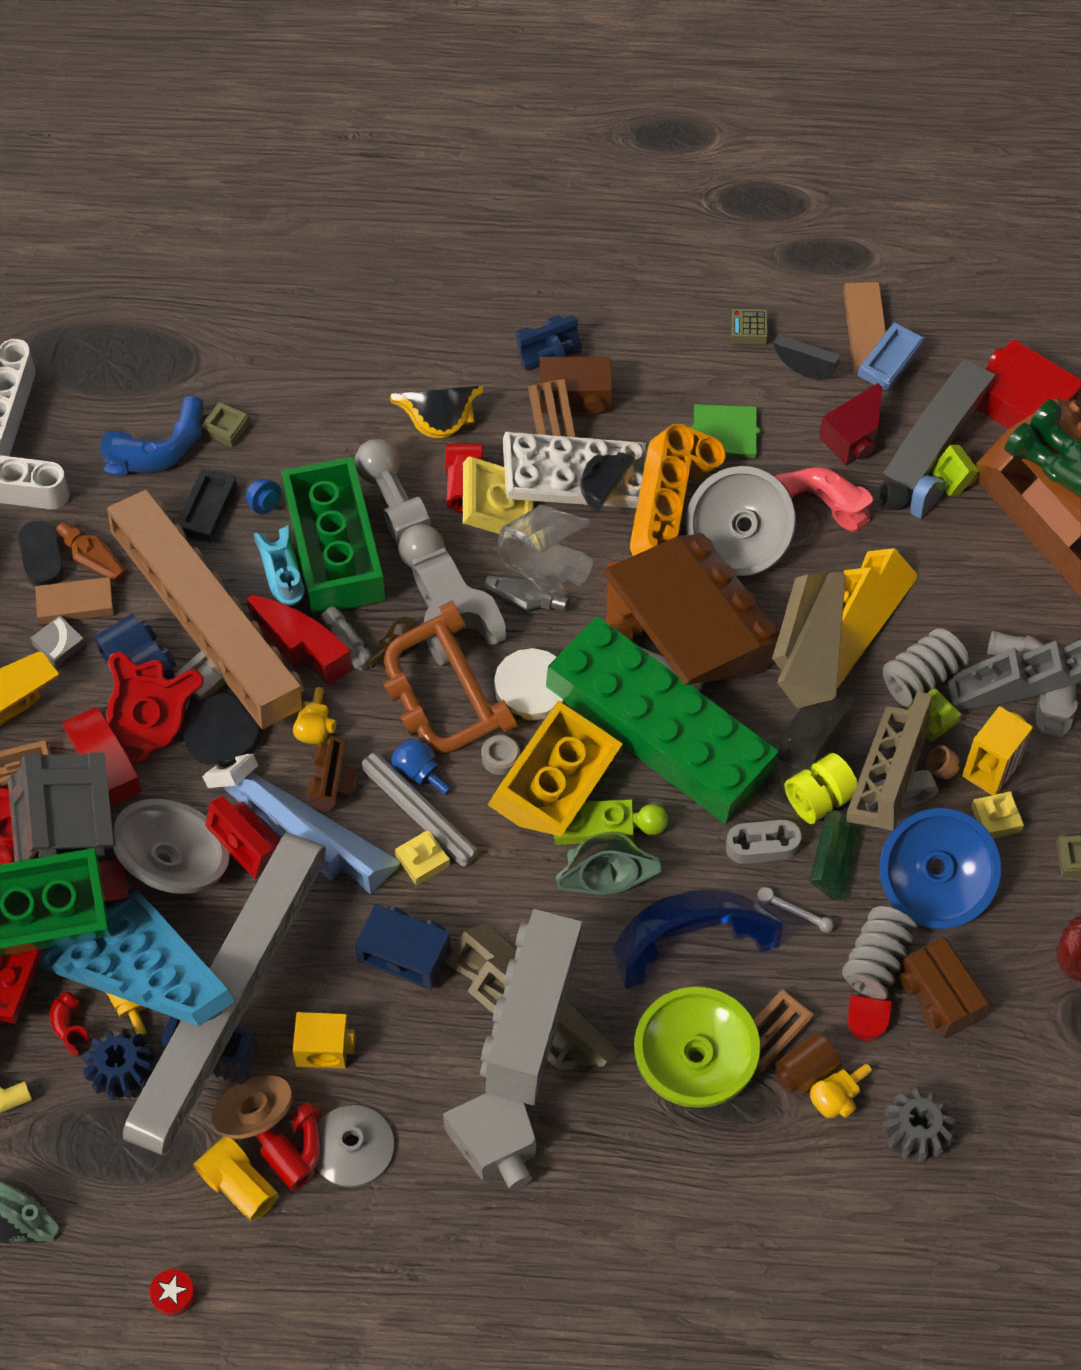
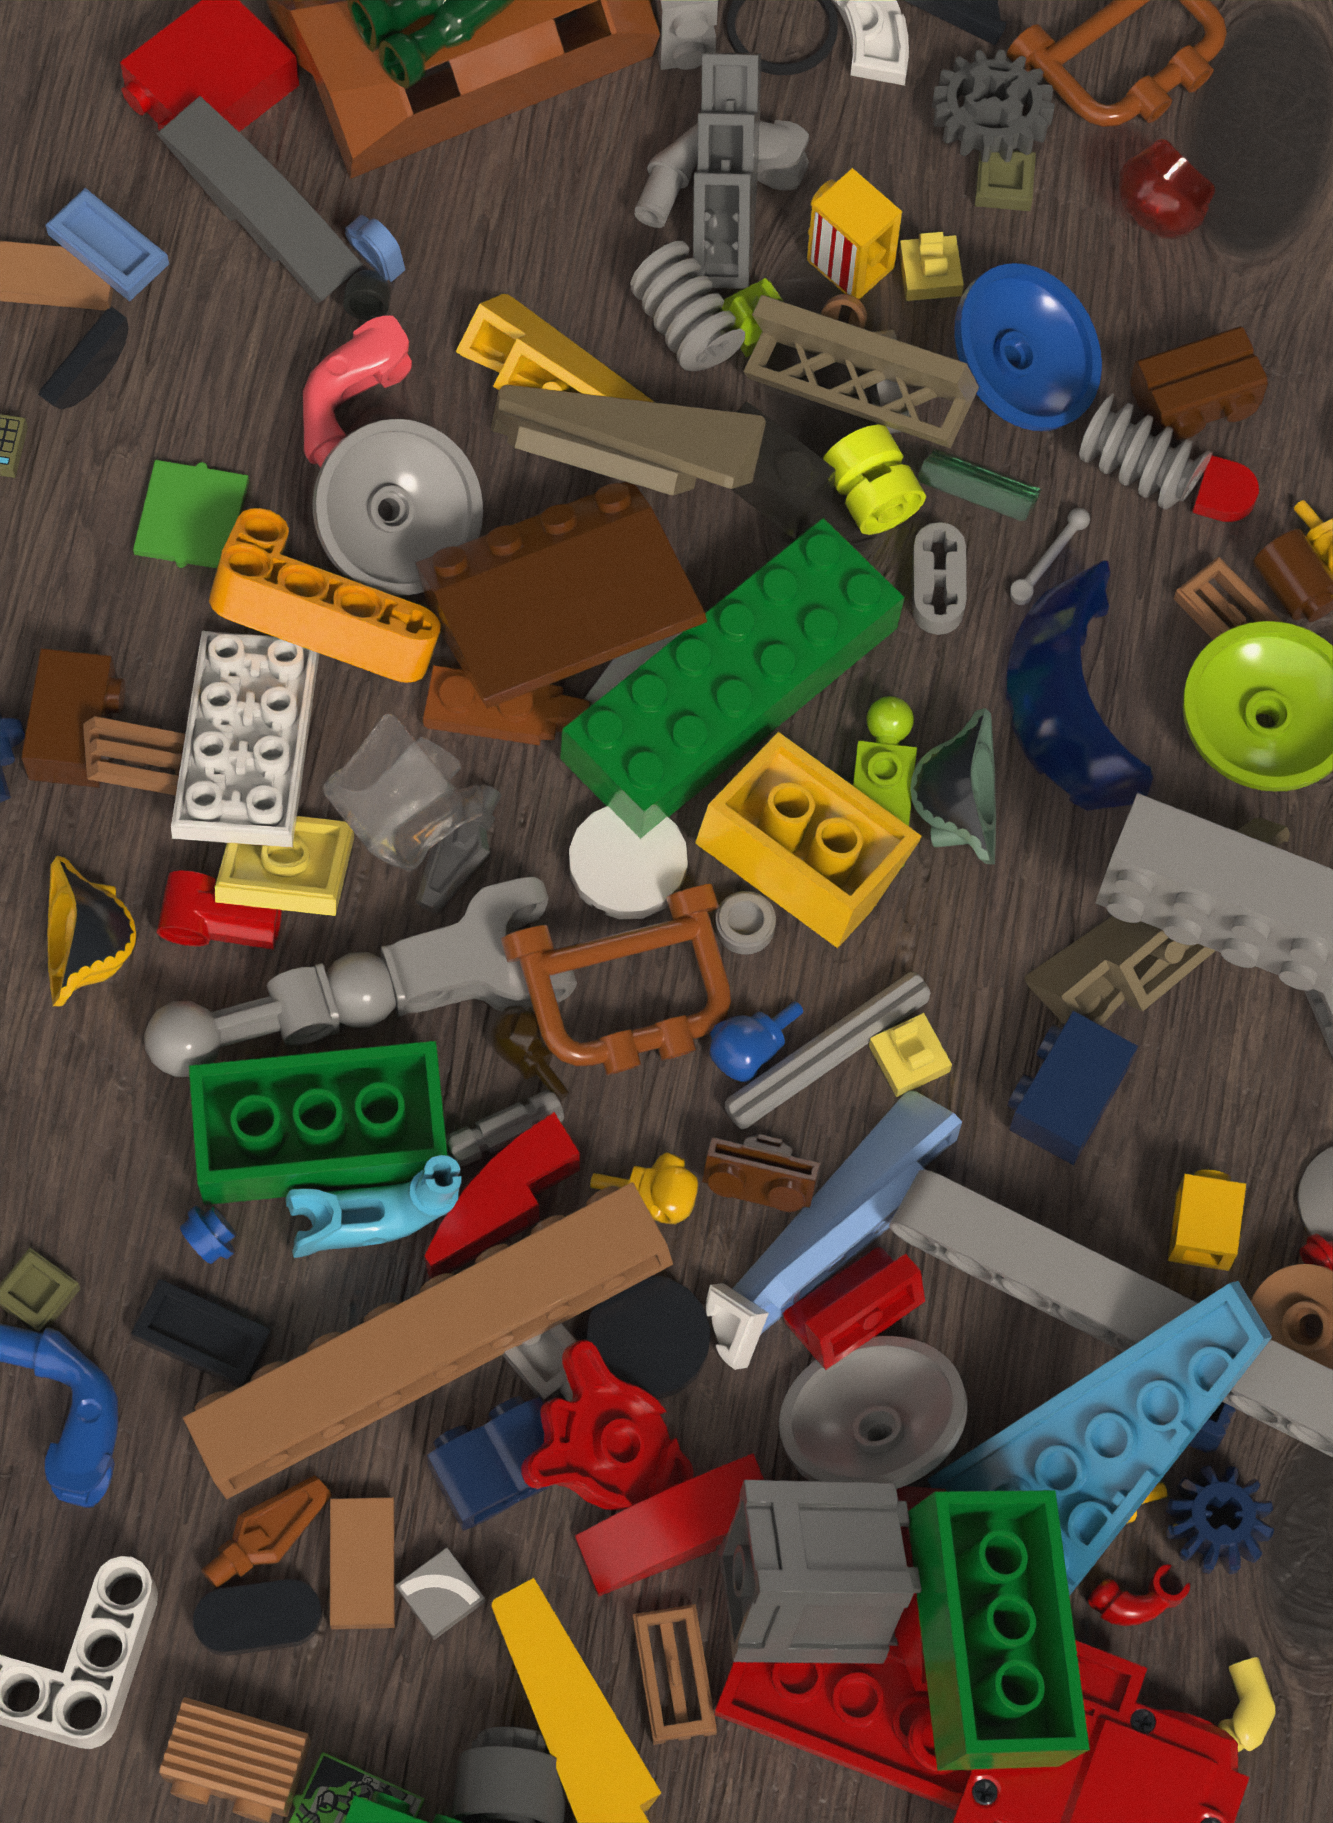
camera: 85 degrees left, 10 degrees up
black tile [580,452,635,512] -> none
dark red slope [819,383,883,466] -> none
lime tile [930,444,979,496] -> none

